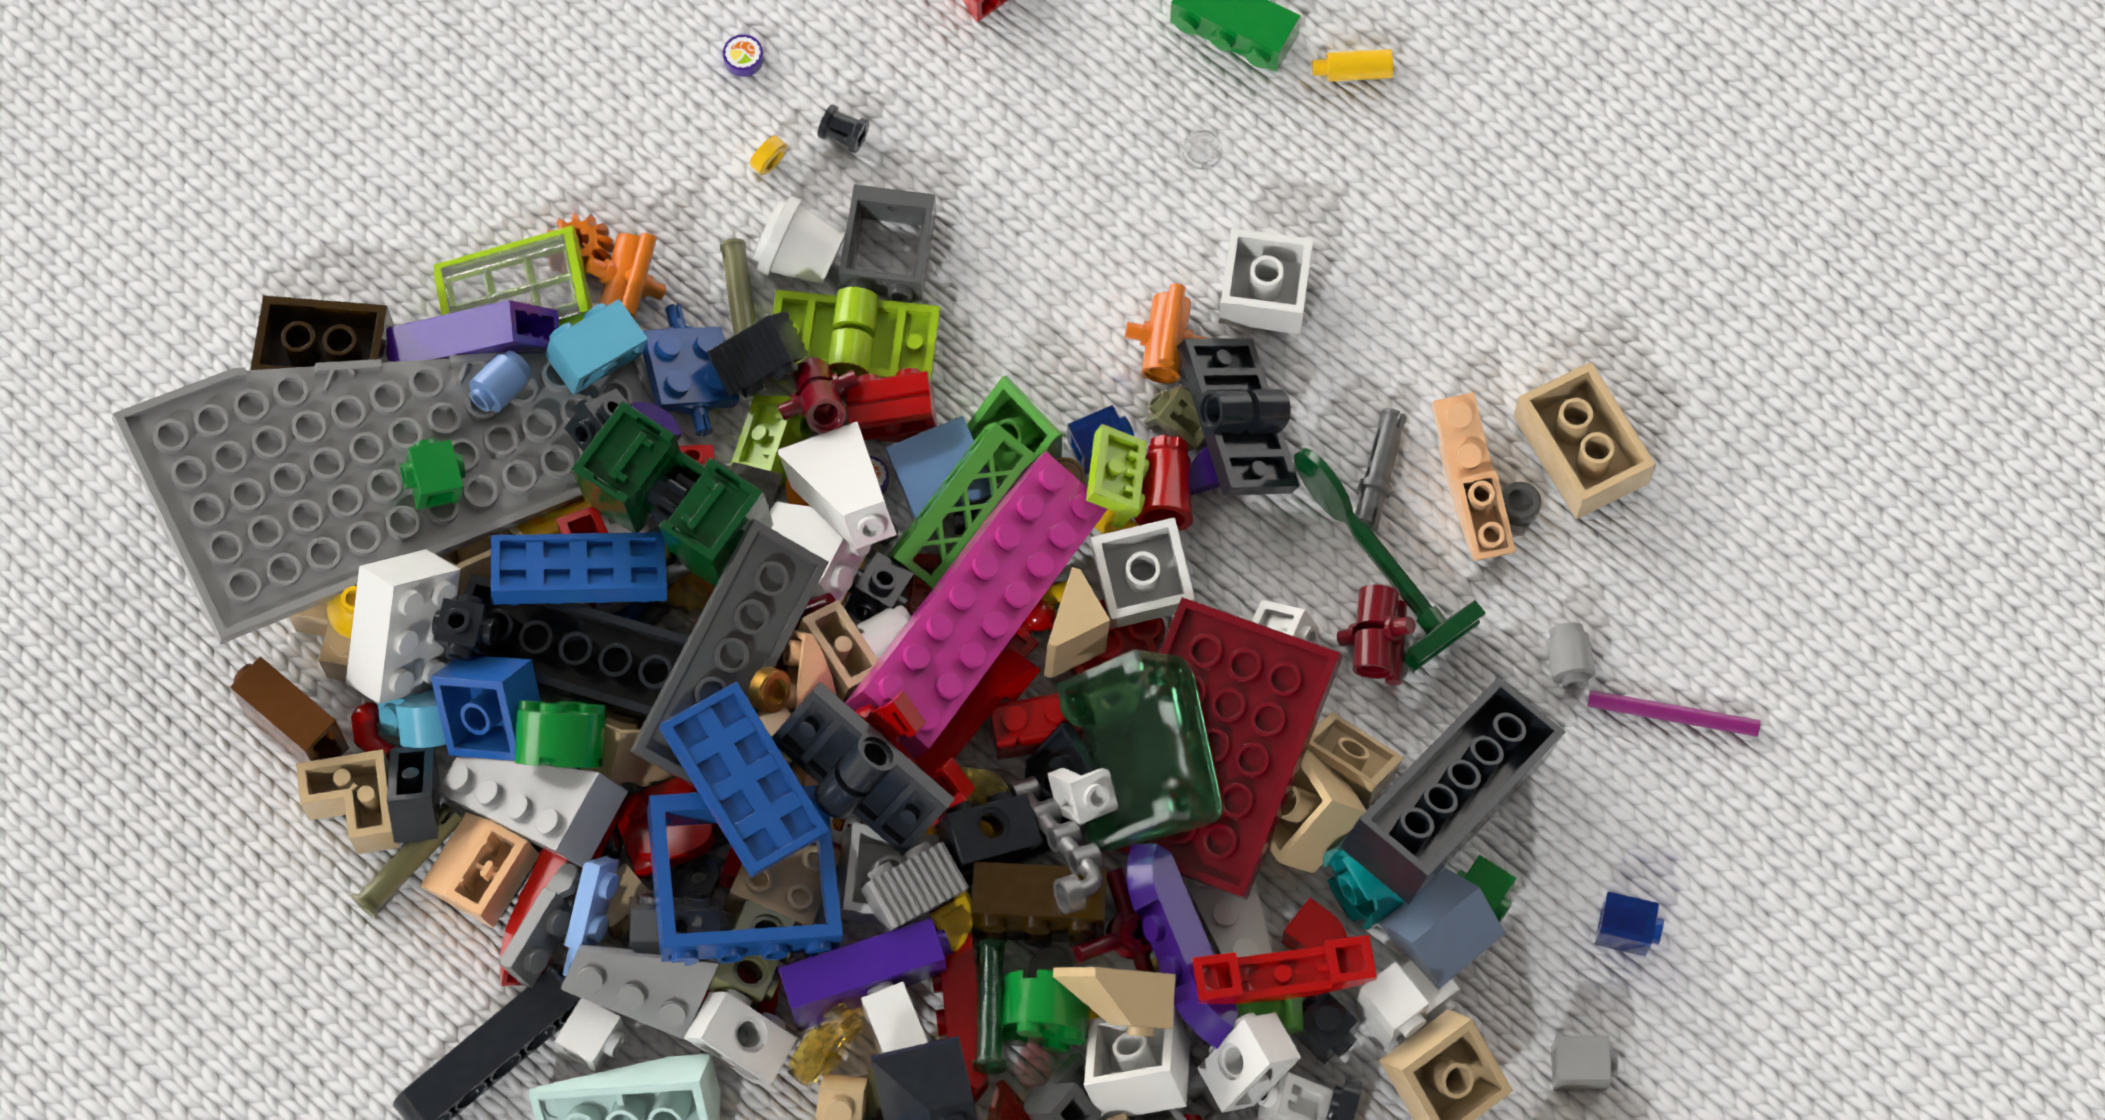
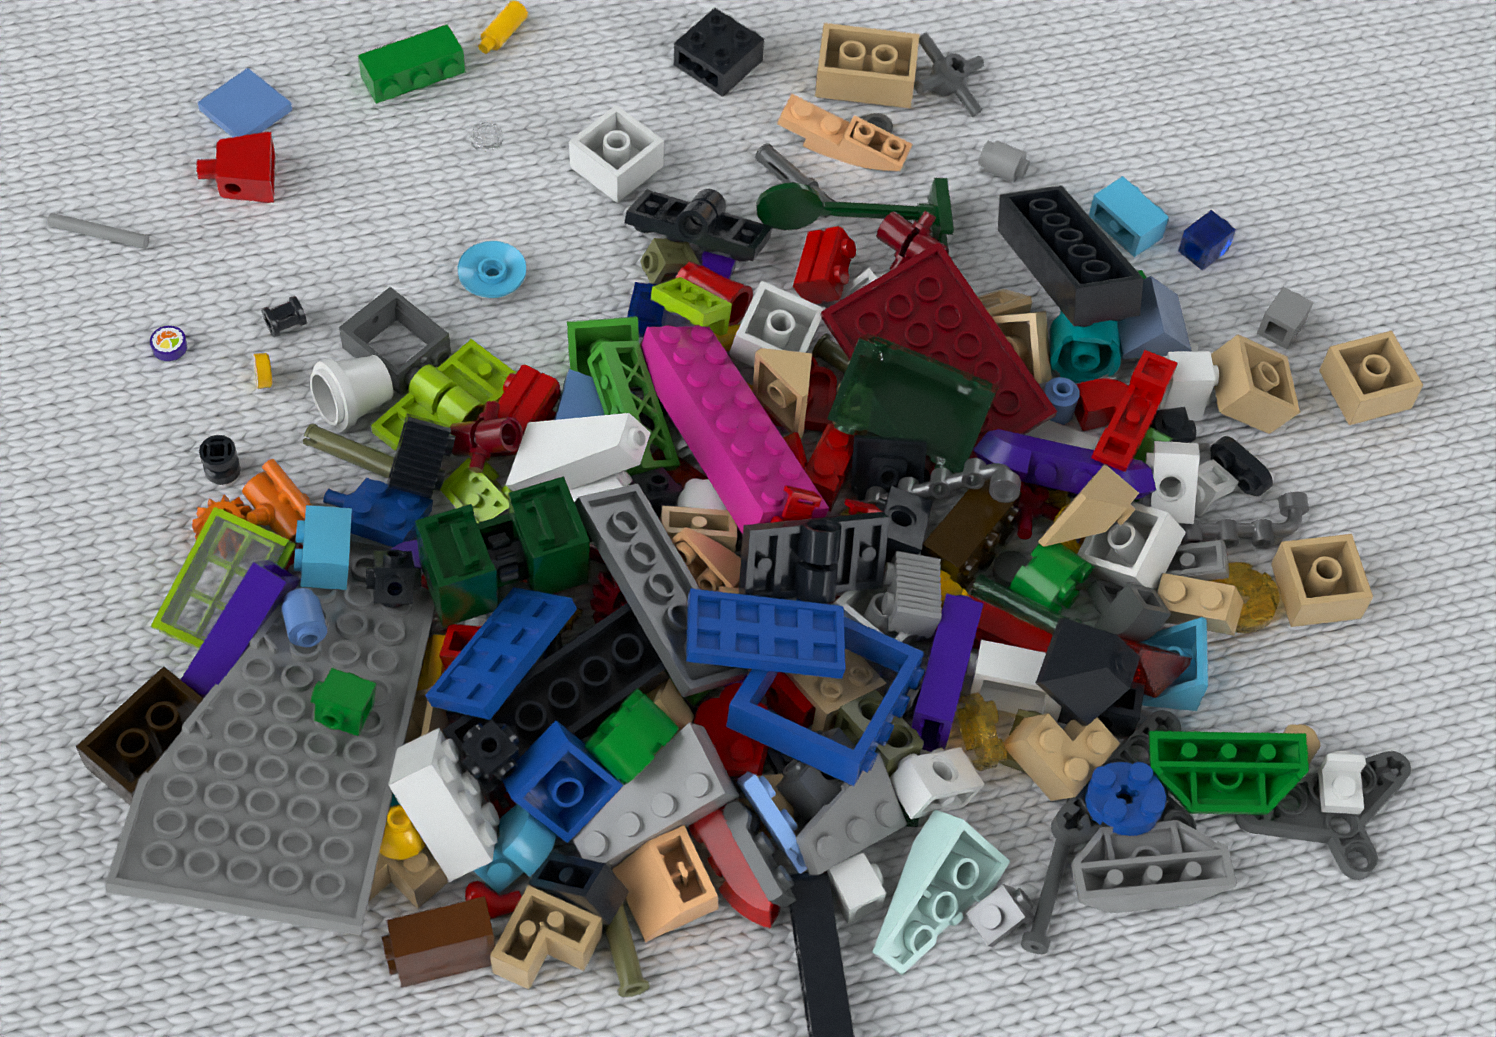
camera: 60 degrees left, 10 degrees down
pearl gold tile [749,667,791,713] -> none
white bracket [1048,768,1118,824] -> none
orange pin [1124,283,1209,384] -> none
magenta bar [1587,690,1761,737] -> none
none -> black wheel [199,435,241,485]
none -> medium azure dish [457,241,526,298]
none -> black brick [673,7,764,97]
none -> red brick [793,226,856,304]
none -> dark grey bar [914,32,984,117]
none -> medium blue brick [1044,377,1079,425]
none -> medium azure brick [1089,176,1169,257]

